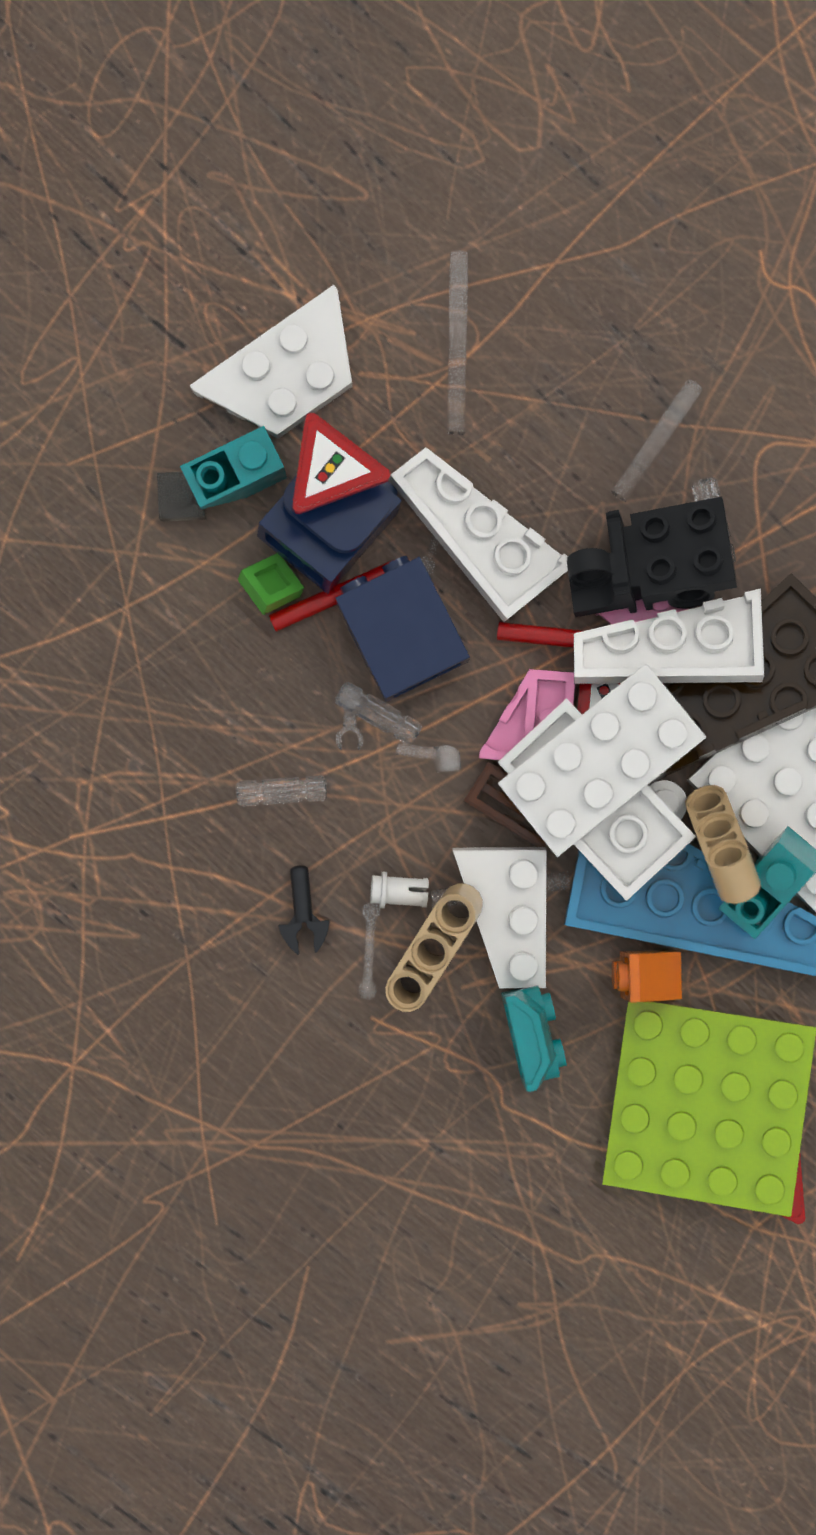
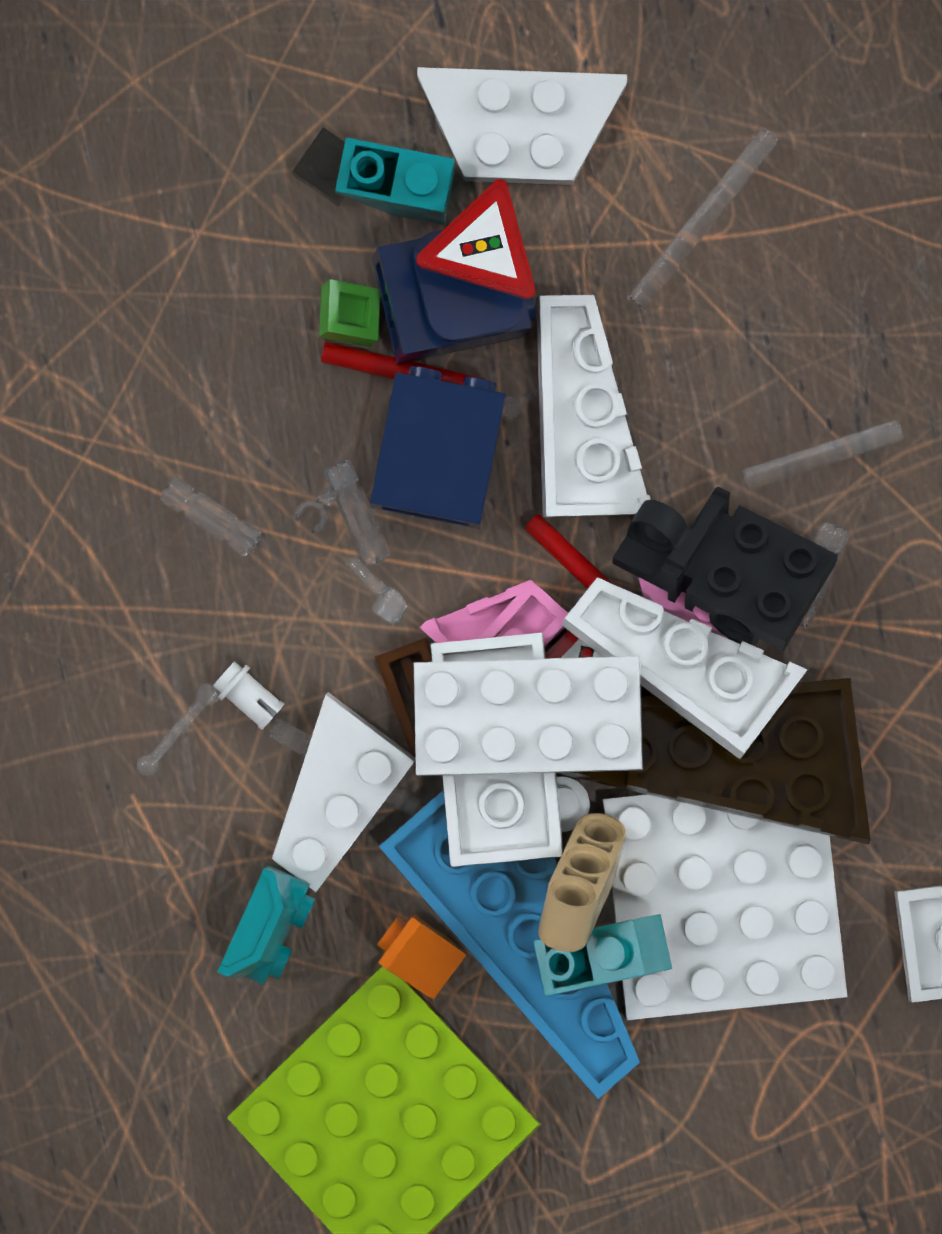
camera: 40 degrees right, 0 degrees up
black bar [278,865,330,955] -> none
tan beam [385,883,483,1012] -> none

